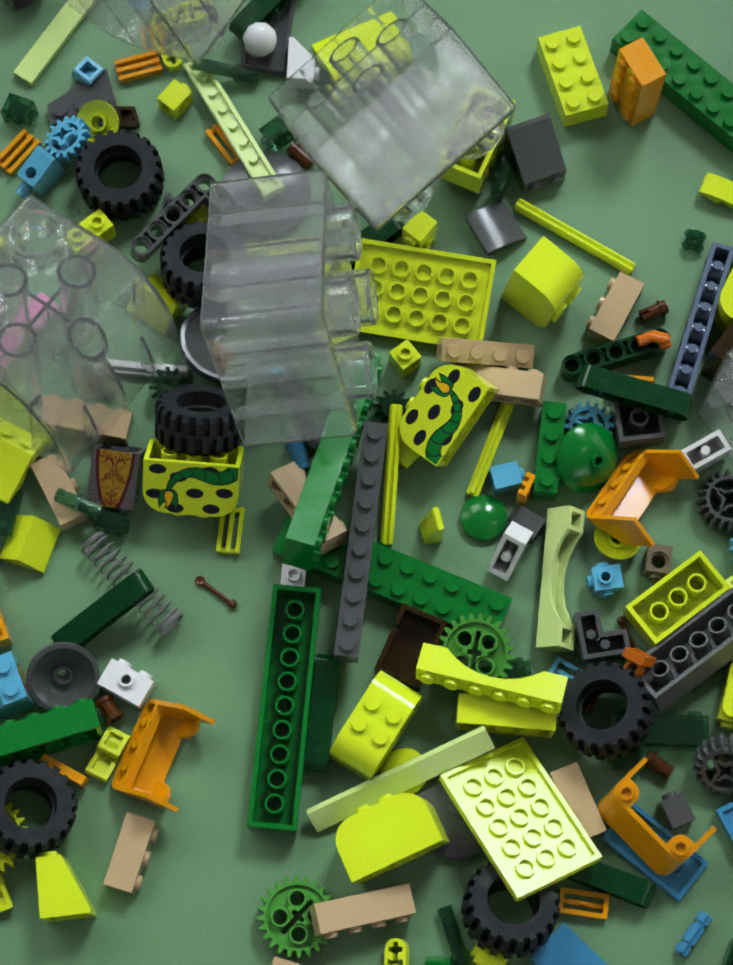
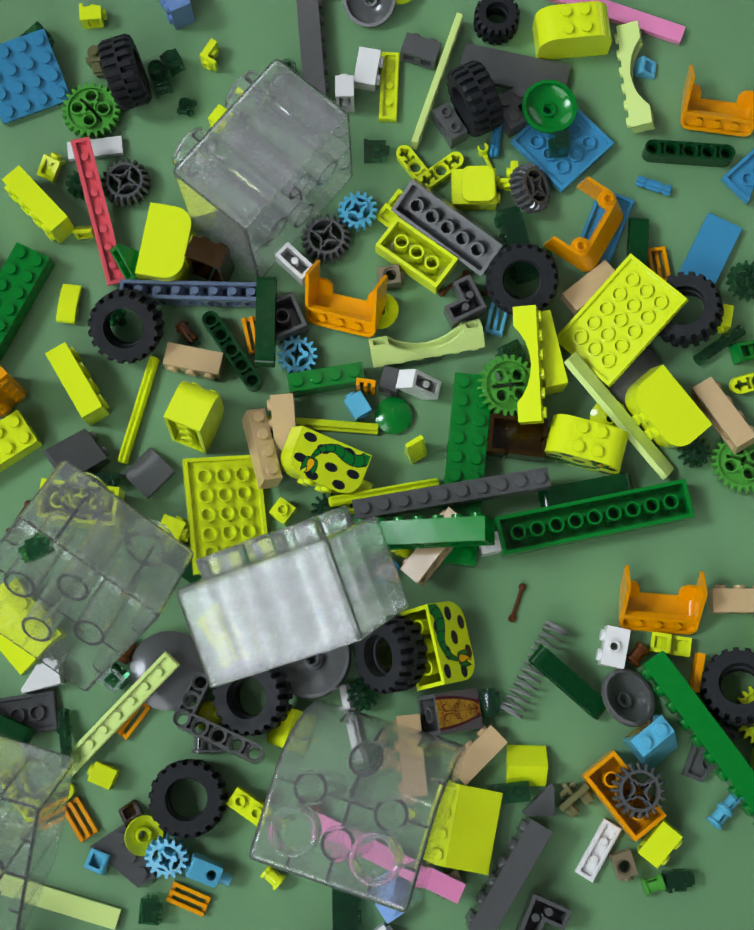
camera: 105 degrees left, 5 degrees up
clear green axle [54,488,102,519] -> none
neon yellow tile [216,507,245,555] -> none
white hair [243,22,277,57] -> none
green dish [556,423,618,493] -> none
medium azure brick [586,562,624,598] -> none
orange tile [622,647,657,676] -> none
orange arm [635,330,671,349] -> none
reddish brown pin [644,751,675,780] -> none
dark grey brick [657,791,695,831] -> none
none -> neon yellow brick [45,342,110,426]
none -> black tyre [87,288,165,364]
none -> clear green gear [677,437,711,469]

